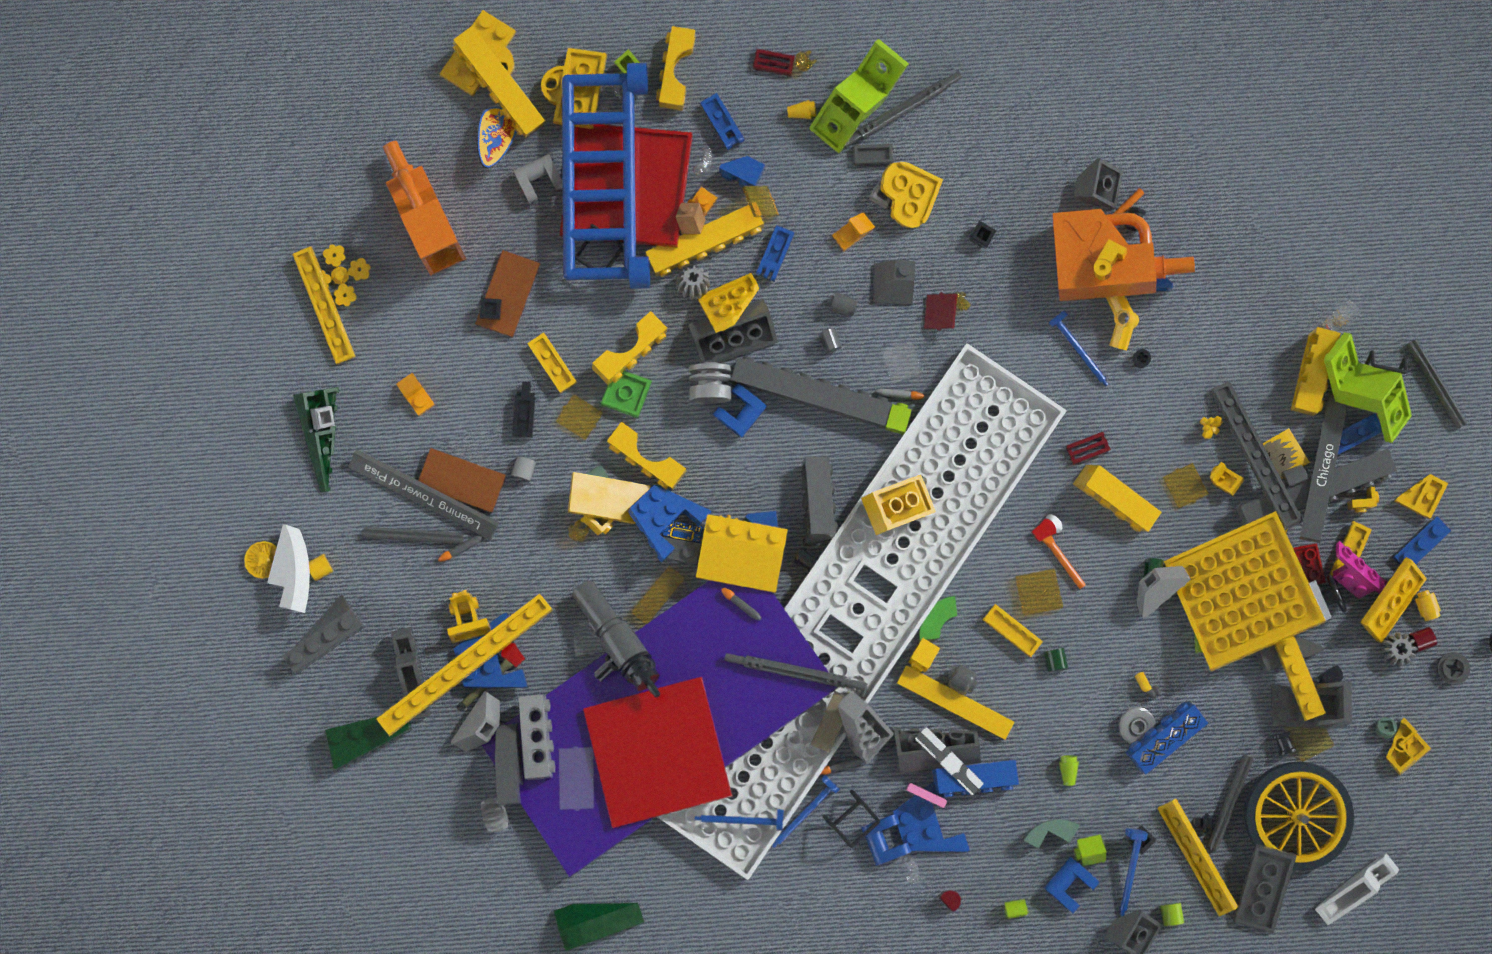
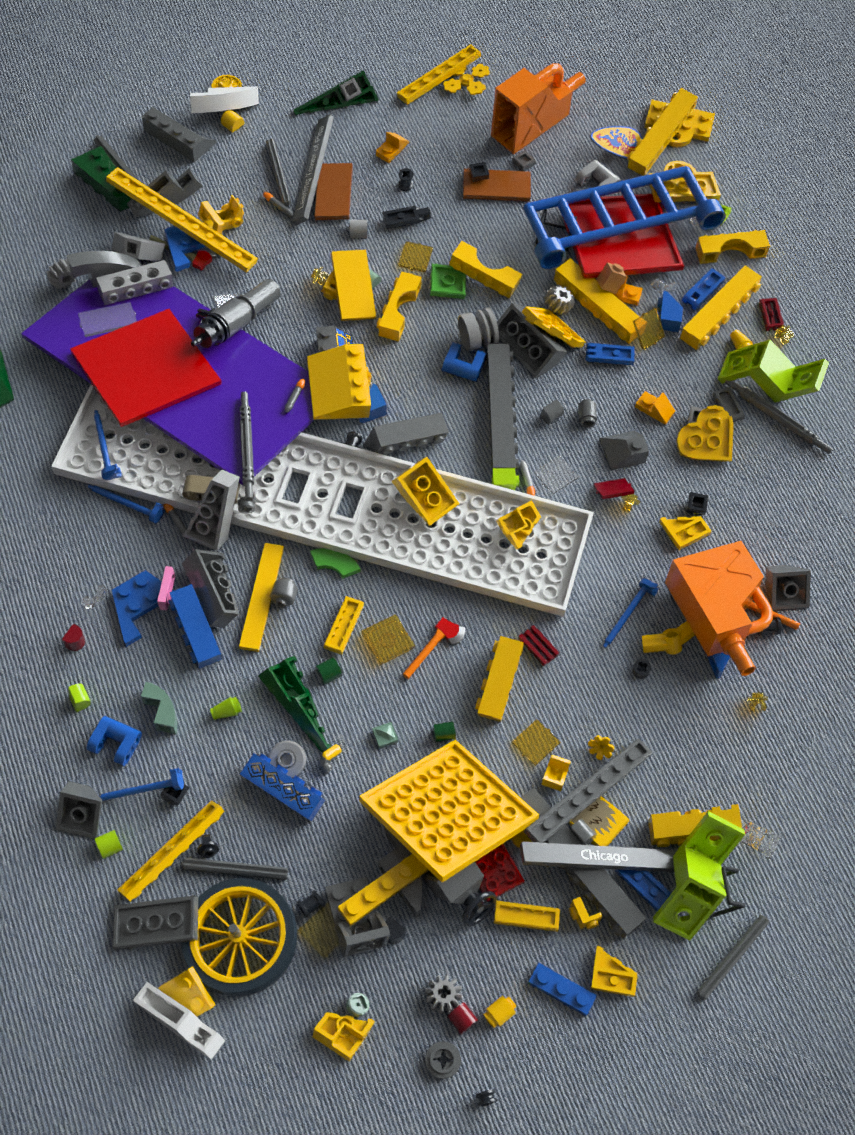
camera: 70 degrees right, 20 degrees down
yellow plate [527,333,577,394] -> none
blue wing [628,484,712,562] -> none
clear yellow tile [631,565,685,624] -> none
black piece [822,790,880,848] -> none
blue connector [861,813,911,866] -> none
yellow brick [908,638,940,672] -> none
sticker [915,728,983,795] -> none
lime brick [1074,834,1106,867] -> none
yellow leg [1094,239,1127,280] -> none
light grey slope [1137,566,1191,618] -> none
dark pink bracket [1333,541,1388,599] -> none
yellow tile [1360,557,1427,643] -> none
none -> dark grey axle [94,135,139,181]
none -> yellow wing [158,966,216,1017]
none -> dark green wedge [258,656,331,753]
none -> sand green tile [372,722,398,749]
none -> black bush [398,168,414,191]
none -> yellow slope [496,500,541,550]
none -> dark grey tile [512,150,536,171]
none -> yellow wing [659,516,712,550]
none -> yellow brick [680,265,762,350]
none -> clear yellow plate [747,692,768,712]

